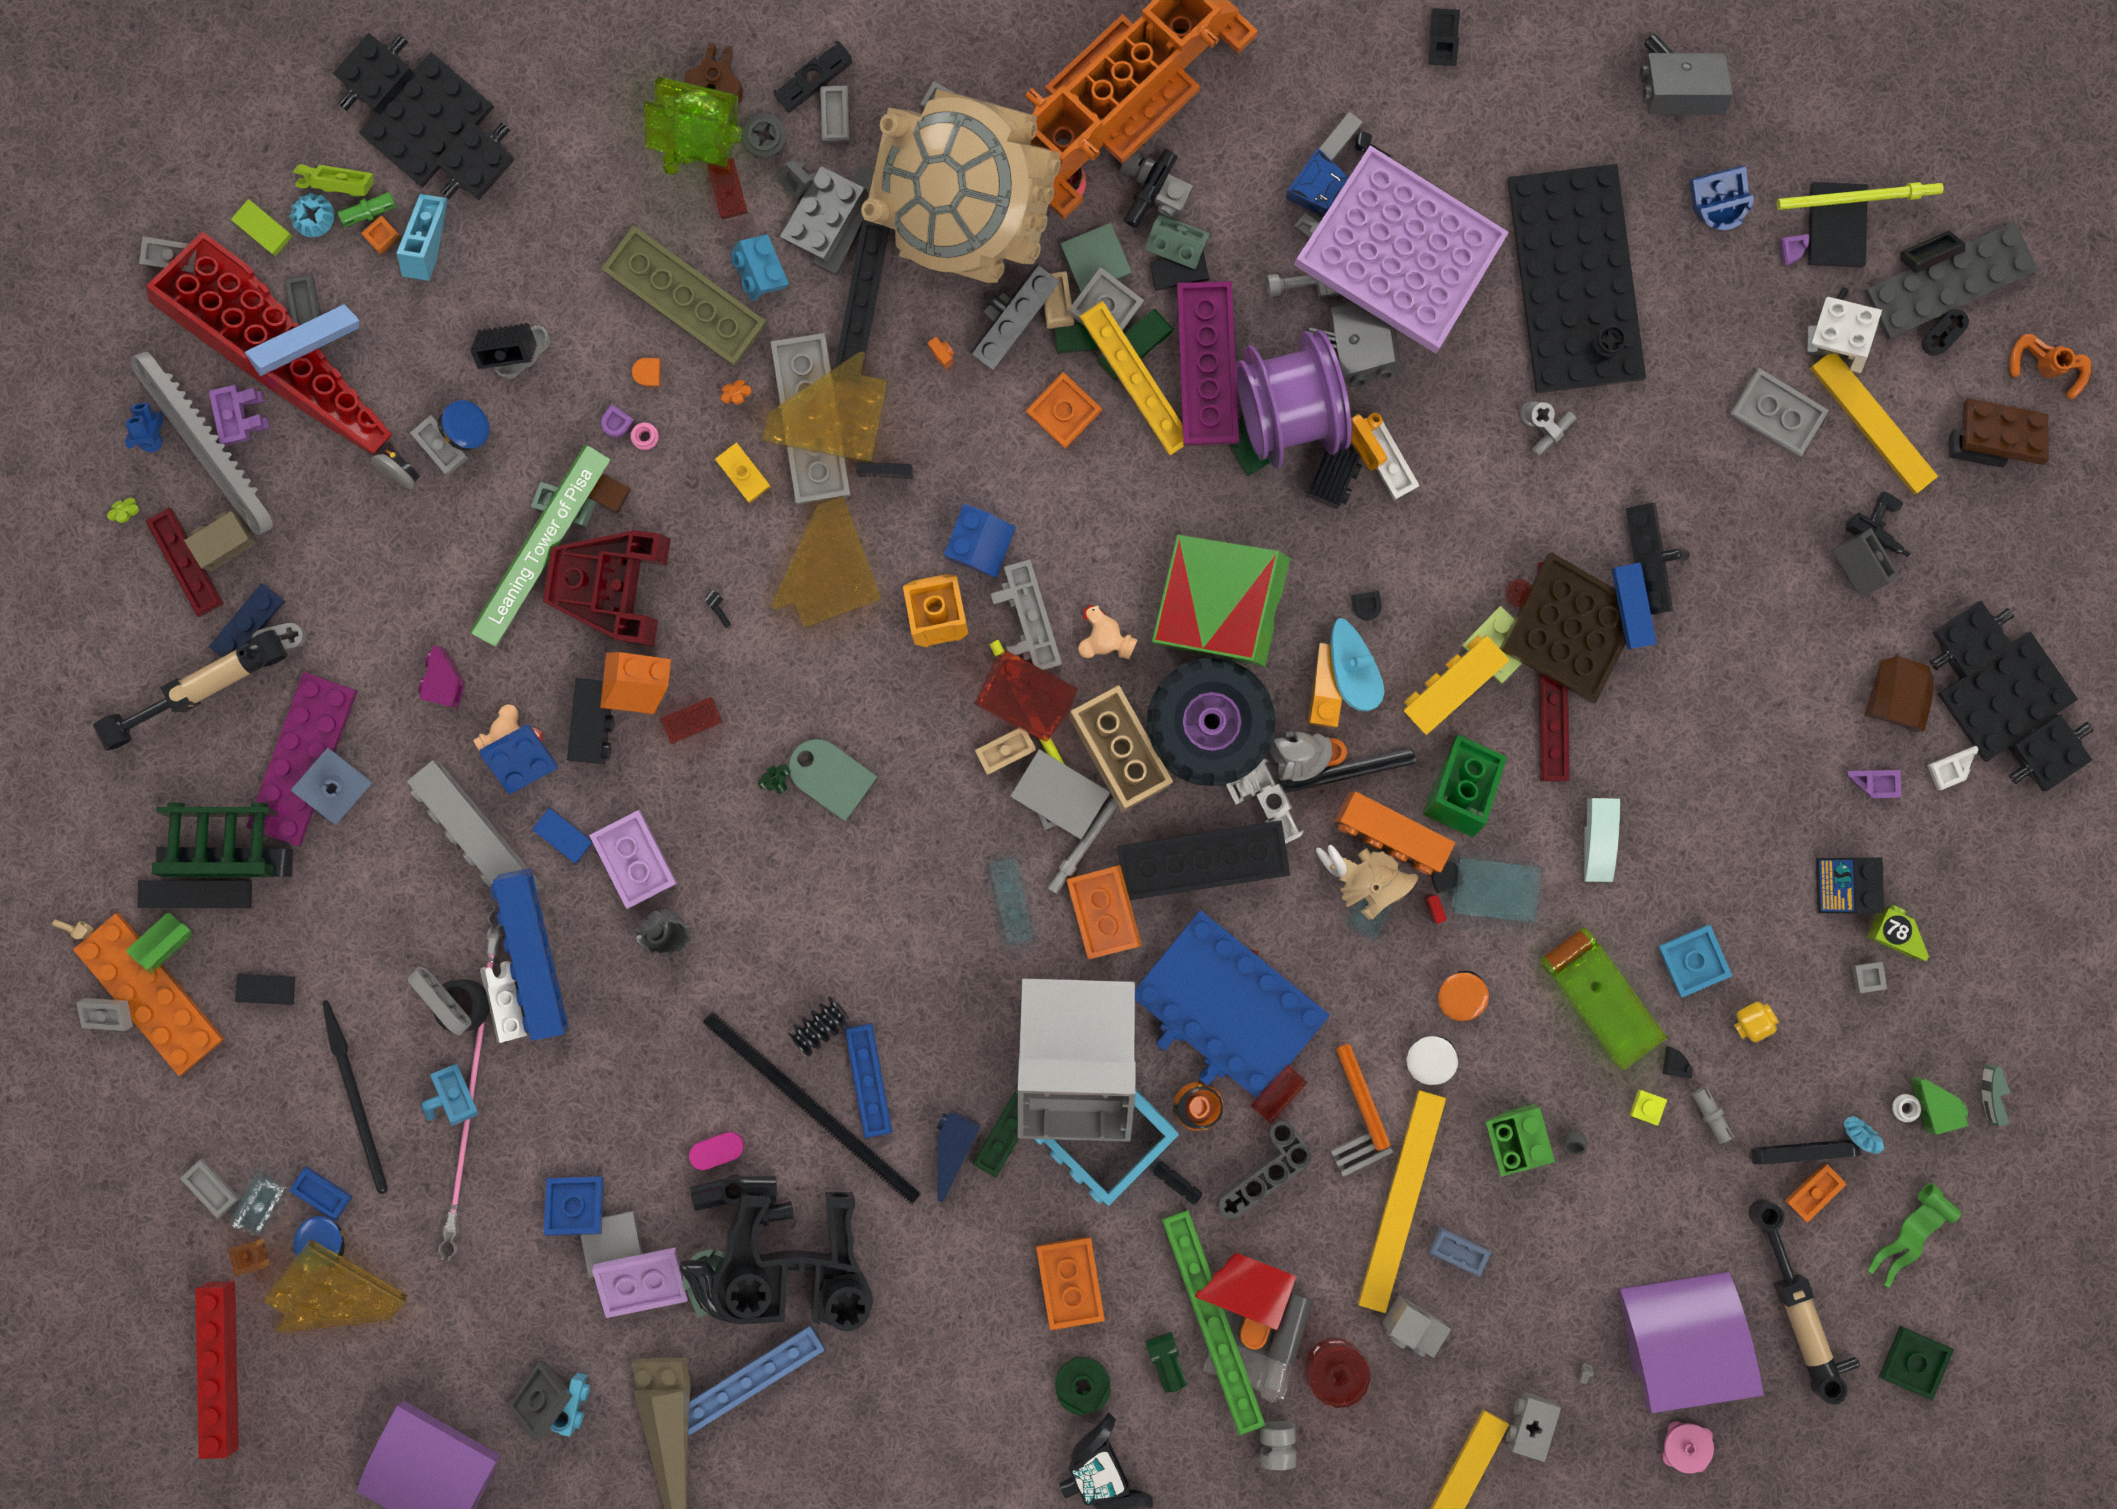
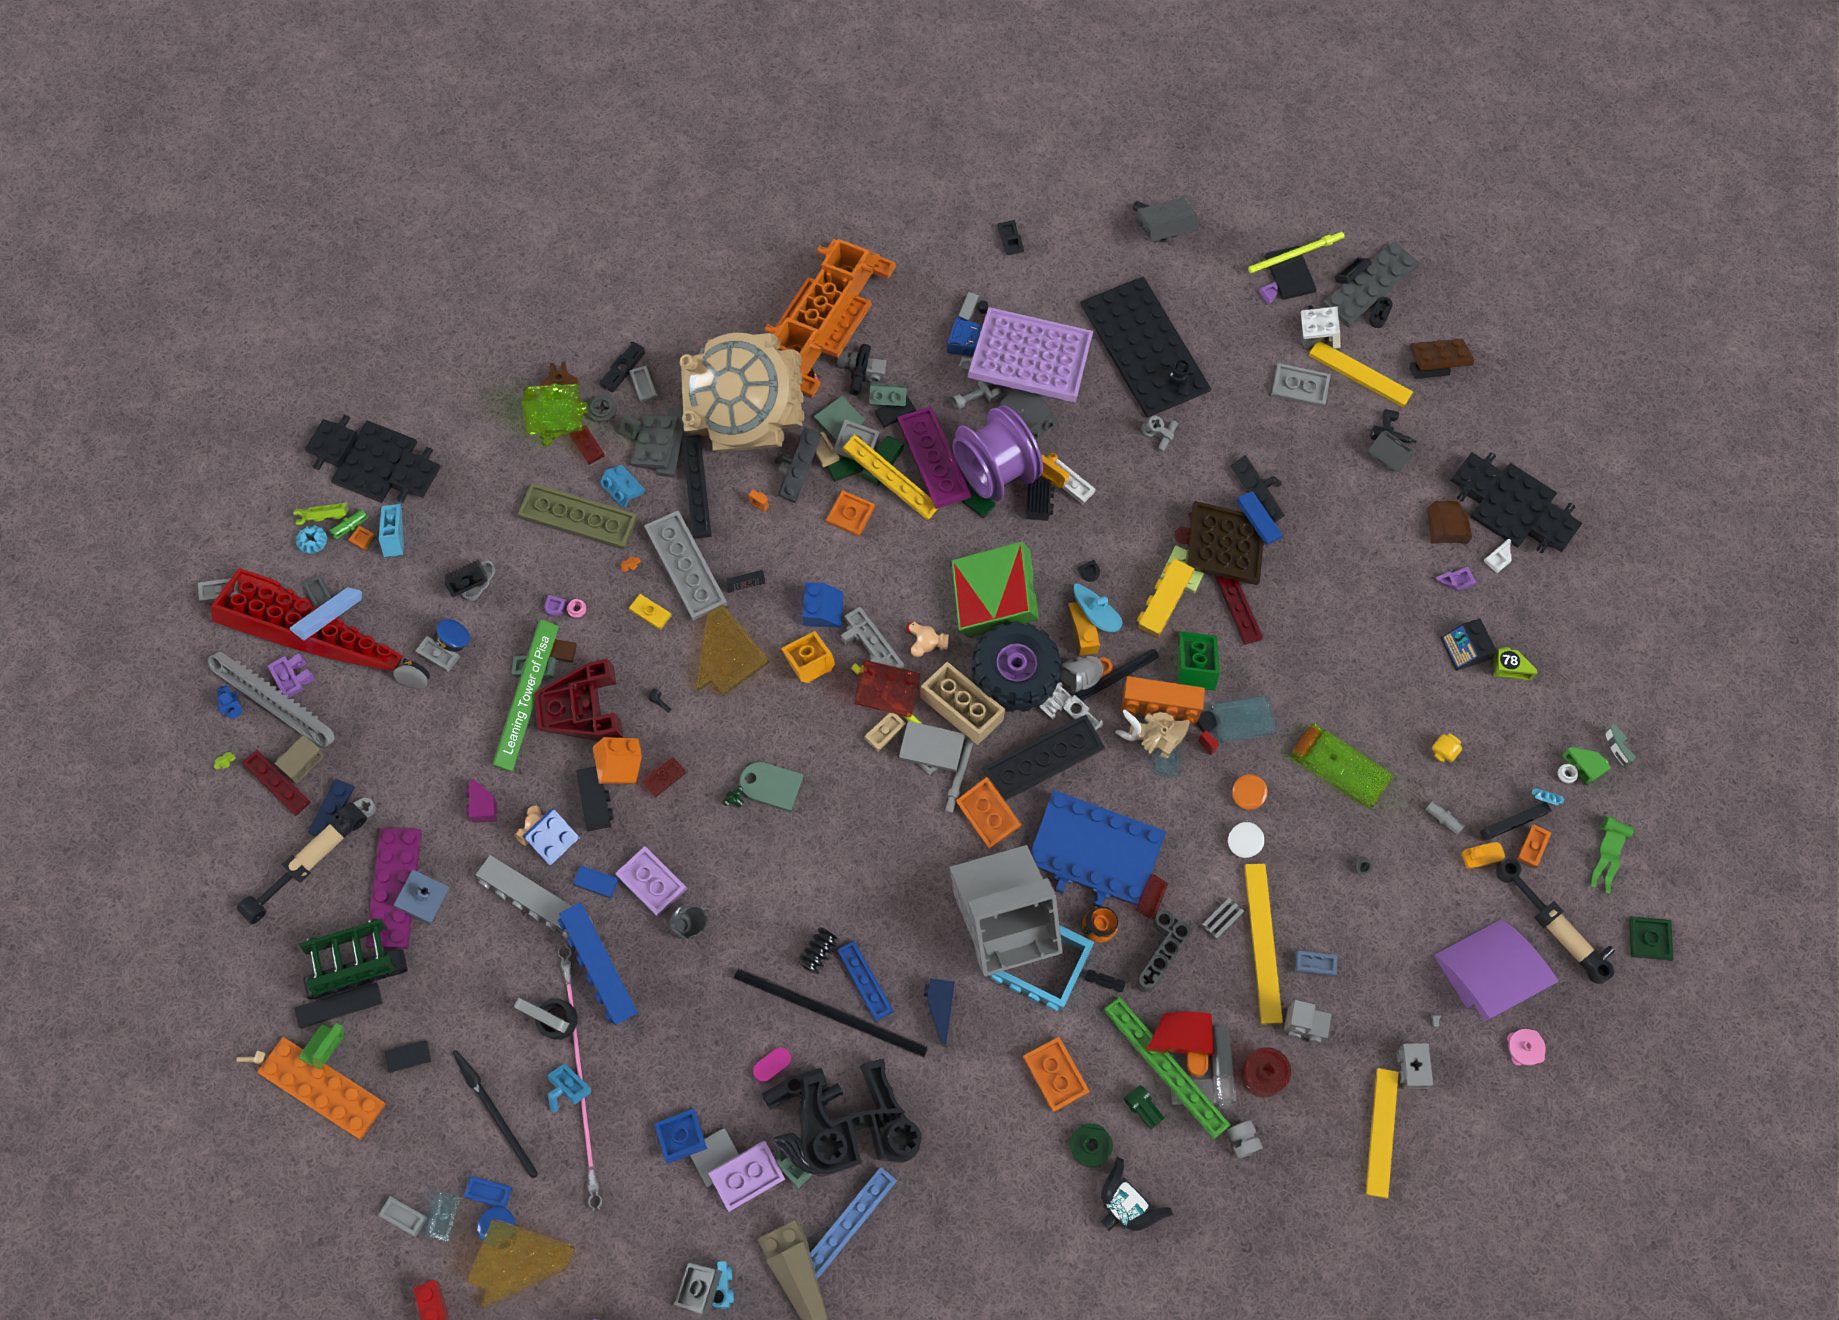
camera: 20 degrees left, 20 degrees down
light grey plate [76,998,133,1031] -> none
clear orange plate [228,1238,270,1276] -> none
lime tile [231,199,293,257] -> none
white plate [480,961,527,1043] -> none
orange tile [632,358,661,387] -> none
clear yellow wing [763,351,888,462] -> none
dark green tile [972,1091,1019,1178] -> none
clear light blue tile [989,858,1035,944] -> none
orange axle [1336,1044,1390,1151] -> none
bright green slope [1485,1104,1555,1177] -> none
light aqua slope [1584,798,1620,882] -> none
neon yellow plate [1630,1089,1667,1126] -> none
dark azure plate [1657,924,1732,998] -> none
black tile [1663,1046,1692,1079] -> none
blue slope [1689,165,1754,230] -> none
light grey plate [1852,961,1887,993] -> none
orange piece [2009,334,2091,399] -> none
none -> light orange piece [1462,842,1505,869]

